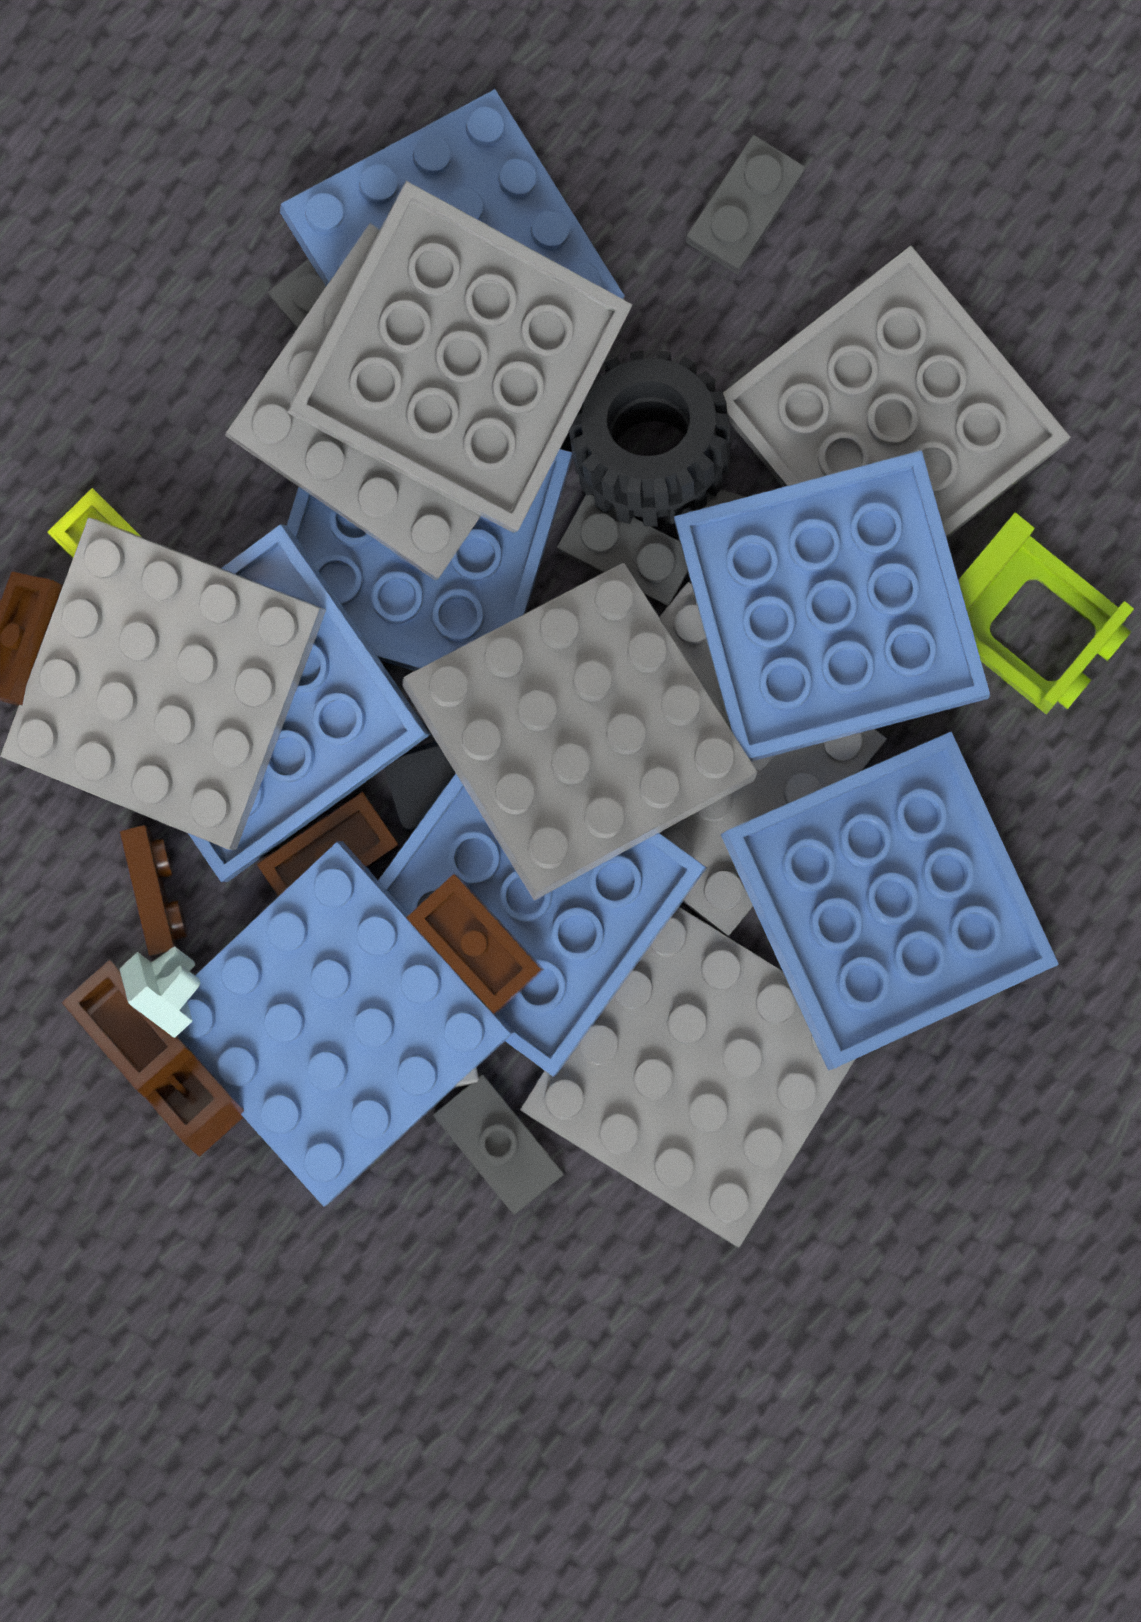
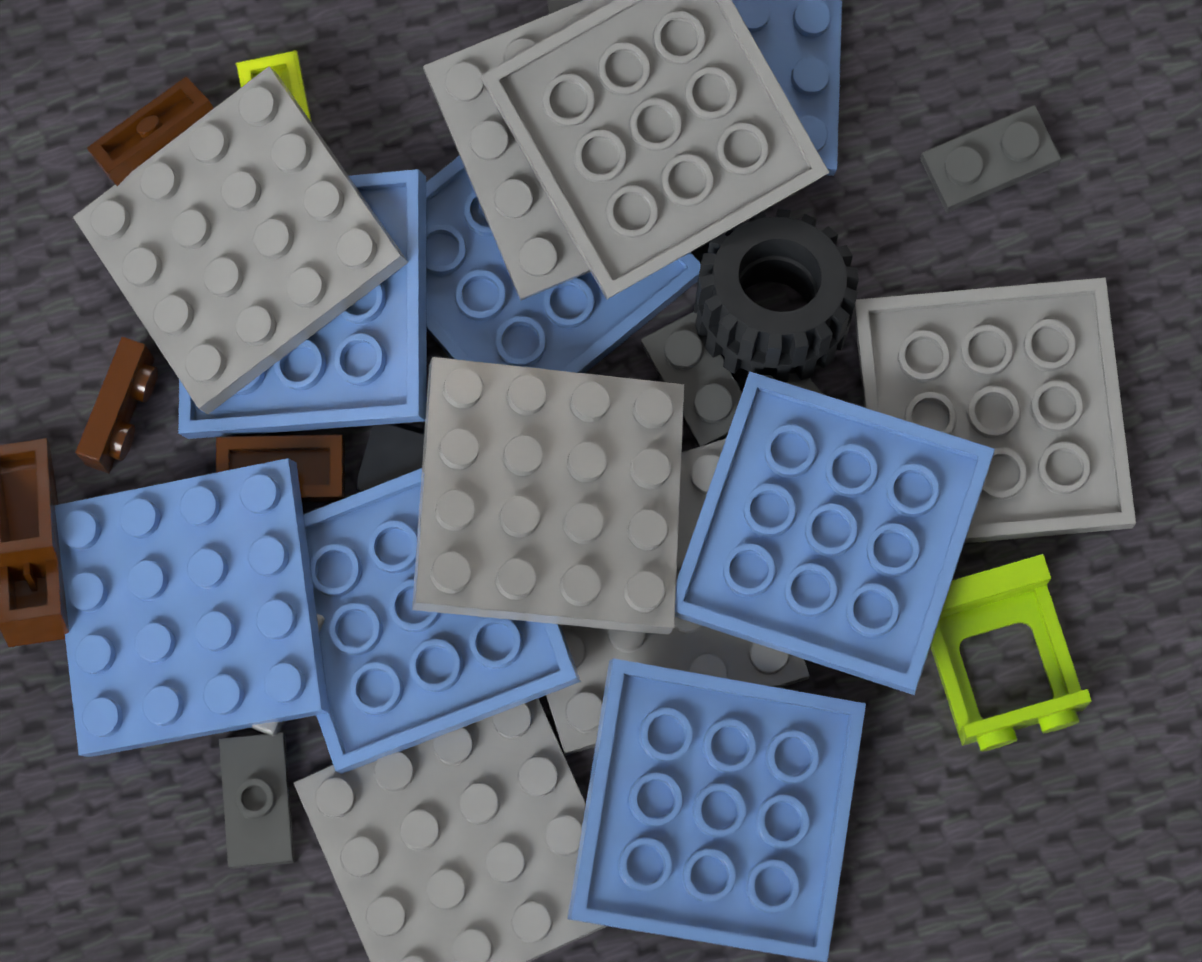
camera: 40 degrees right, 5 degrees down
light aqua tile [120,947,200,1038] -> none
reddish brown plate [406,874,544,1014] -> none

